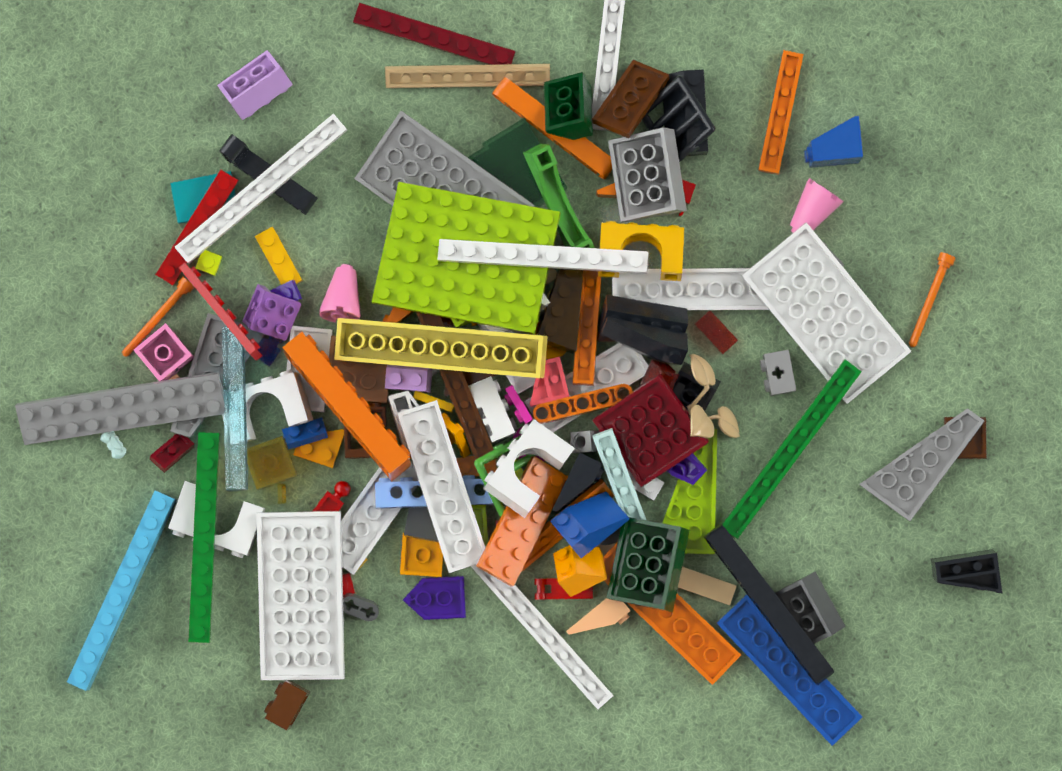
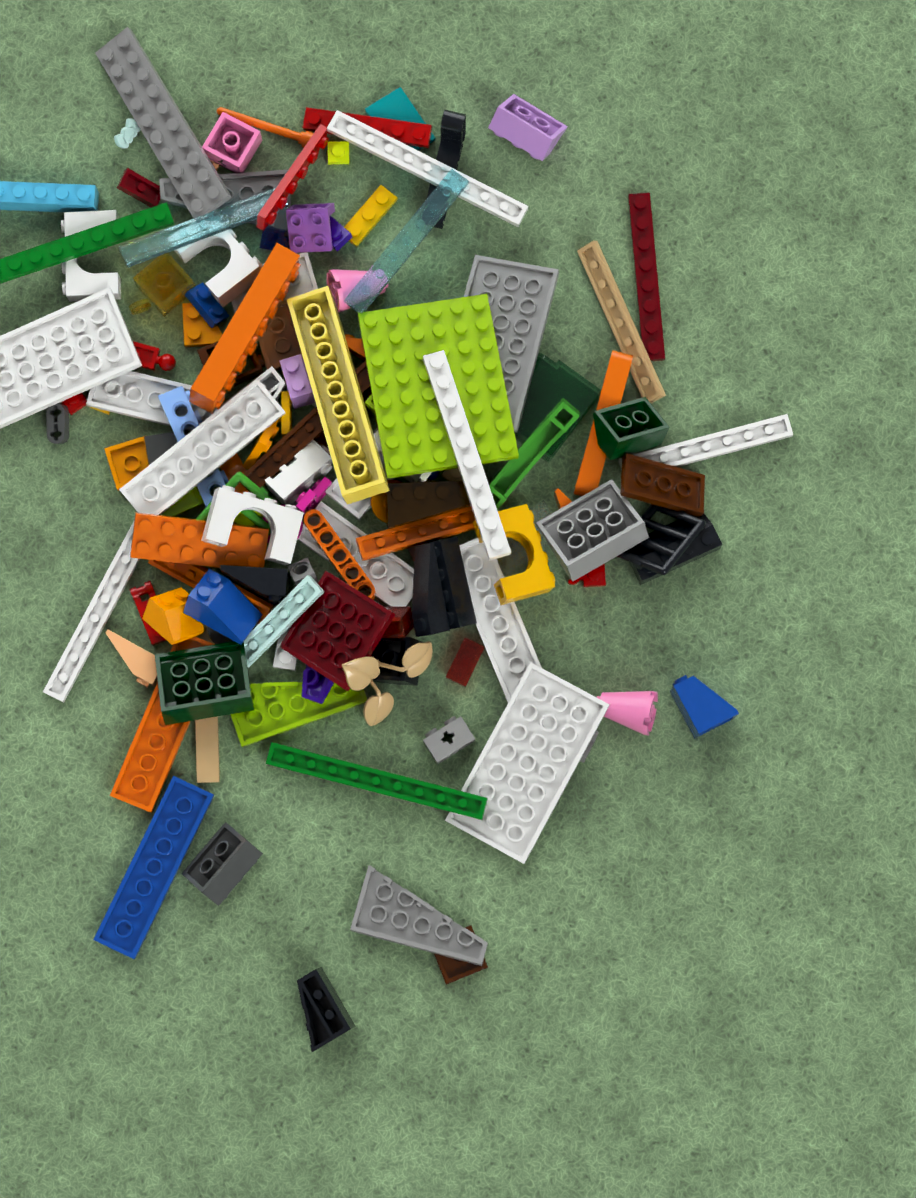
camera: 65 degrees right, 5 degrees down
dark purple tile [403,576,466,620] -> none
coral wing [530,357,570,407] -> none
black beam [704,524,834,685] -> none
orange plate [758,50,804,175] -> none
orange piece [909,252,956,347] -> none
none -> clear light blue tile [344,169,469,315]

